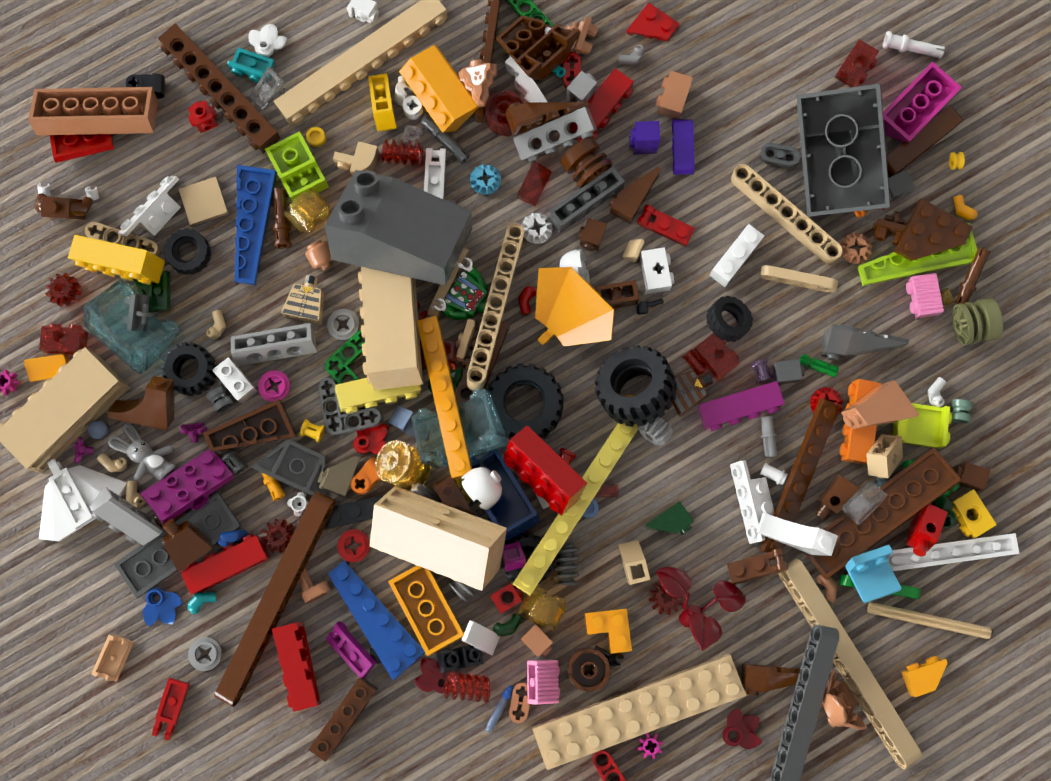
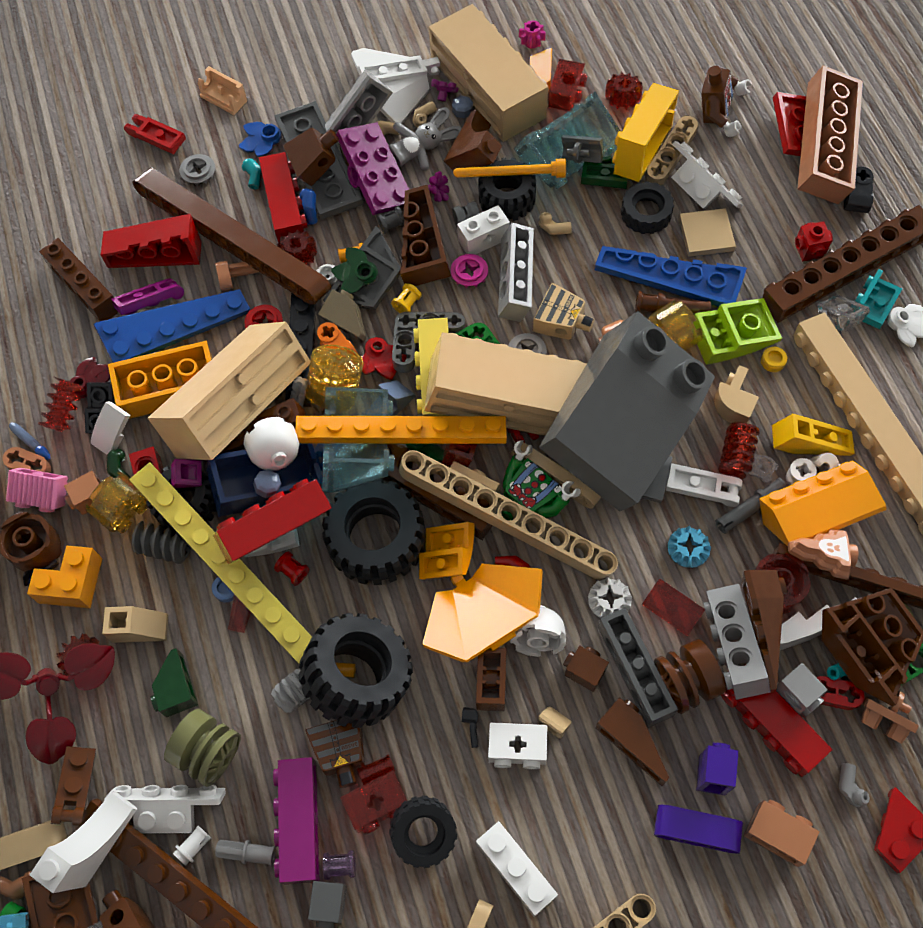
camera: 105 degrees right, 15 degrees down
red plate [637,205,695,247] -> none
none -> olive wheel [164,708,241,787]
none -> sand blue tile [253,470,281,498]
none -> dark green plate [331,247,378,294]
none -> light orange slope [419,522,474,580]
none -> light orange piece [453,159,566,178]

